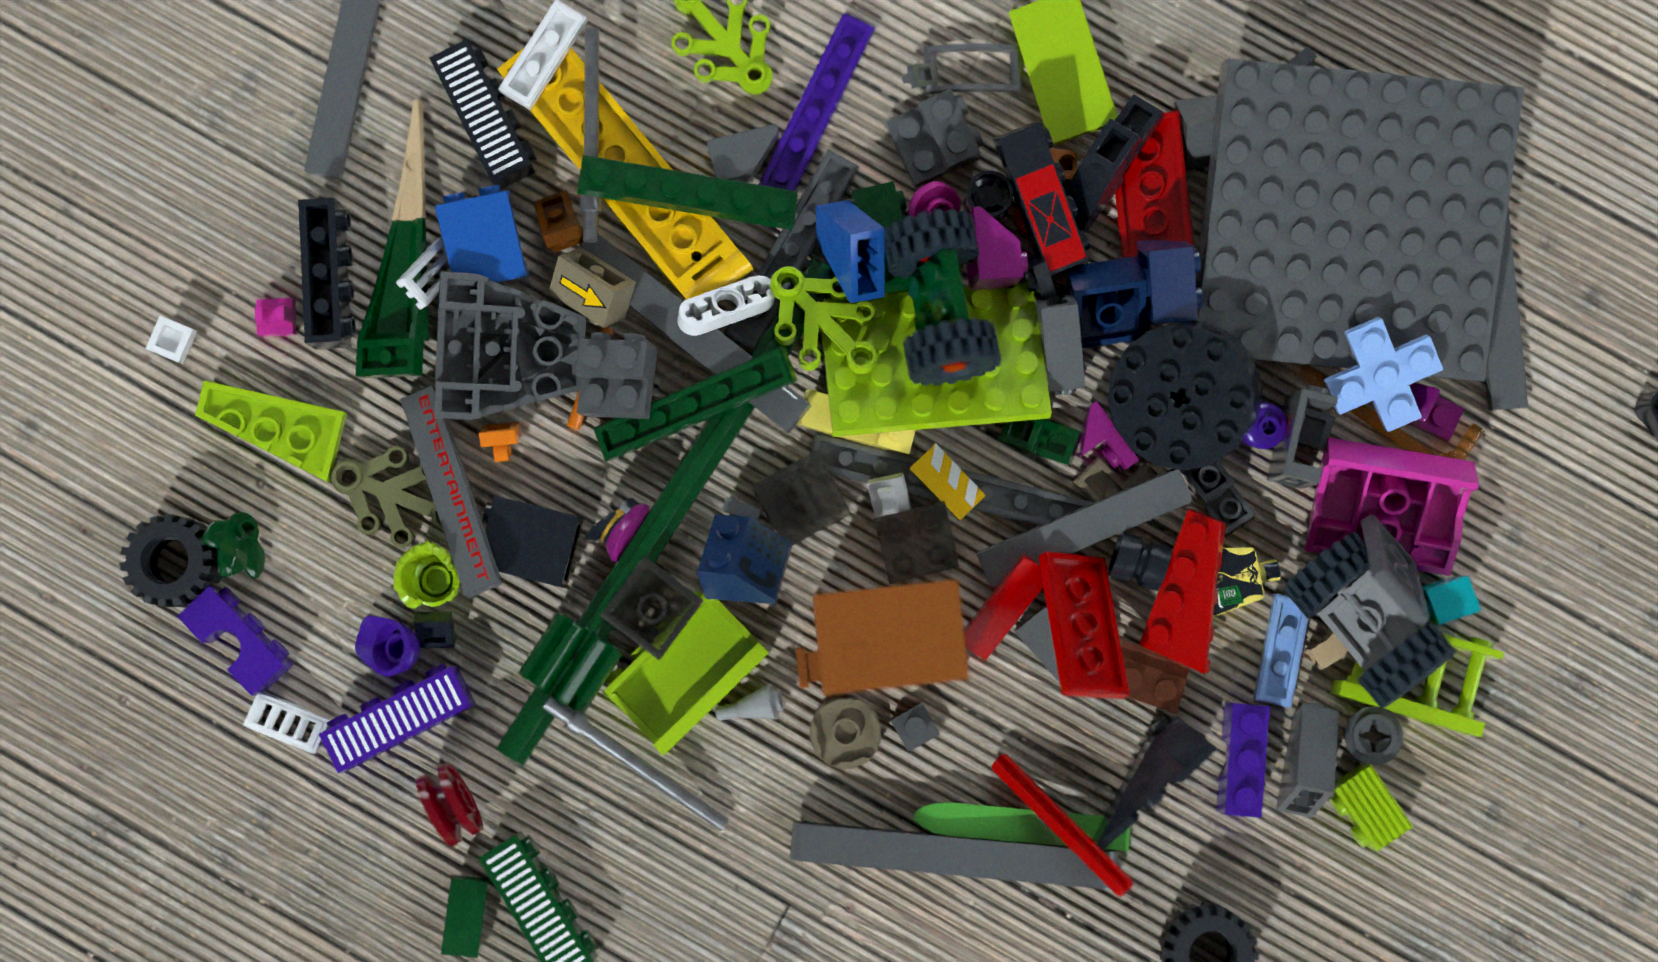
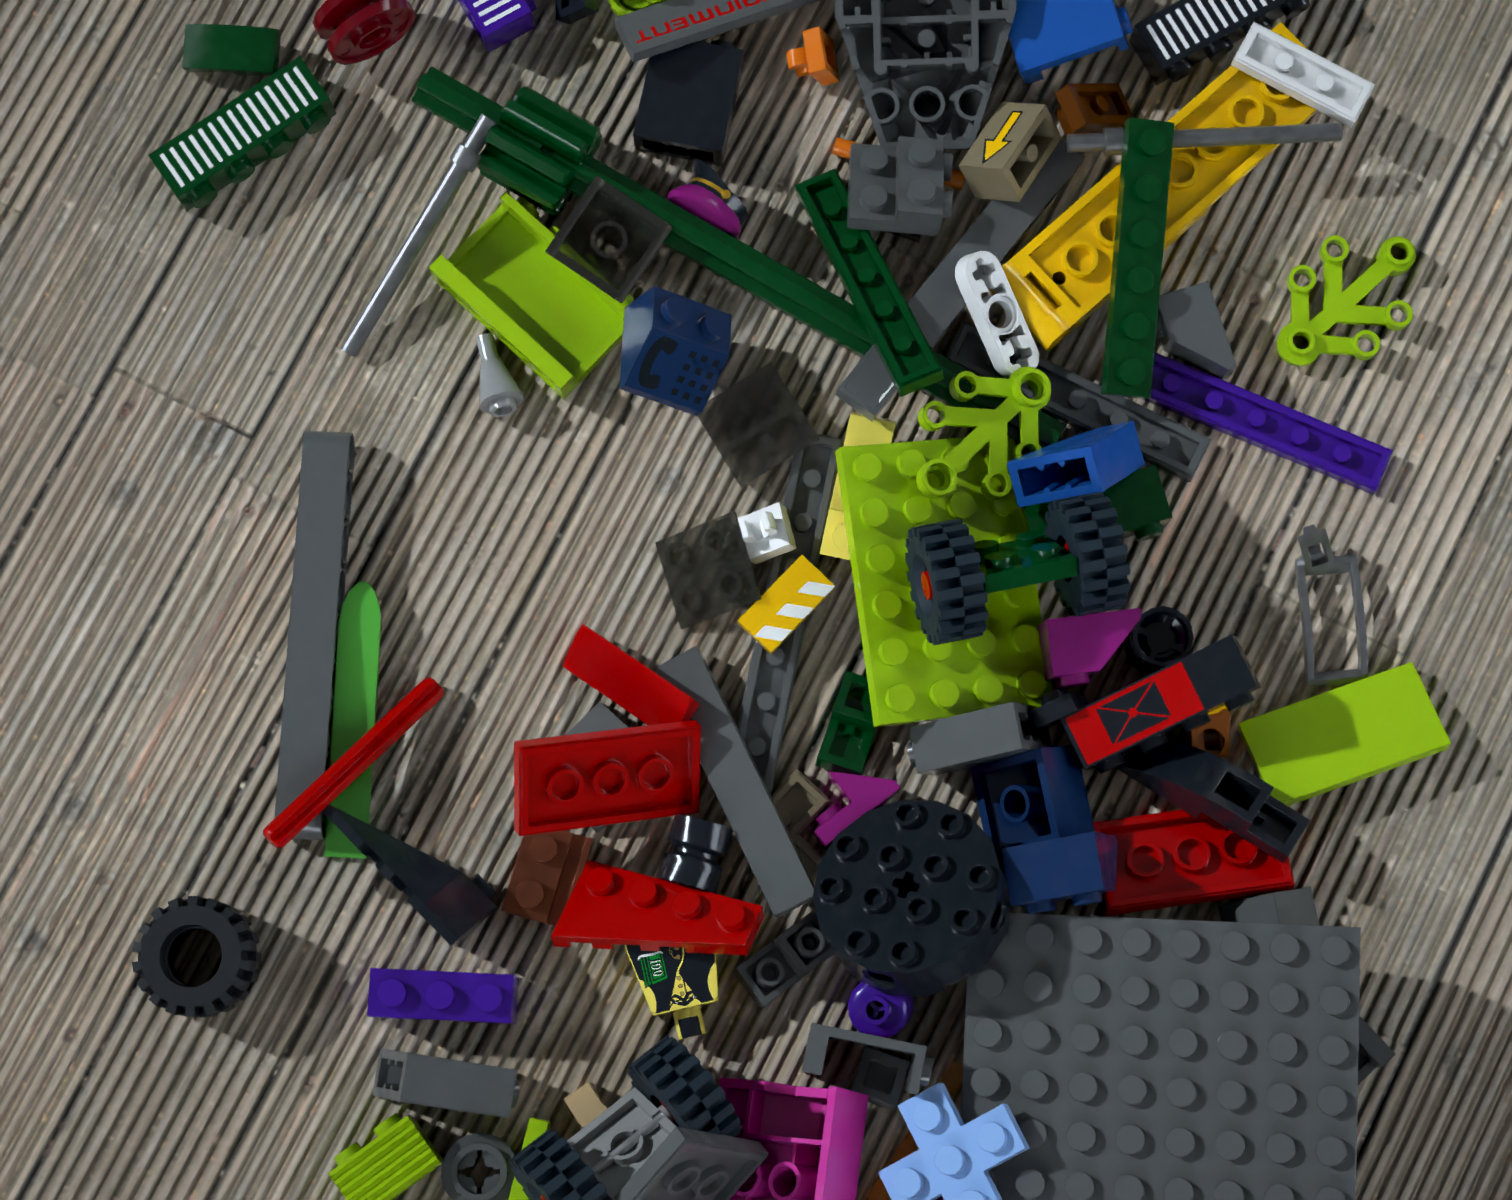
camera: 90 degrees right, 5 degrees down
dark grey plate [722,497,762,522] -> none
dark orange piece [796,580,969,695] -> none
dark tan tile [810,697,882,769] -> none
dark grey plate [885,88,984,188] -> none
dark grey plate [891,702,940,752] -> none
dark pink plate [908,182,961,217] -> none
light blue tile [1253,594,1308,708] -> none

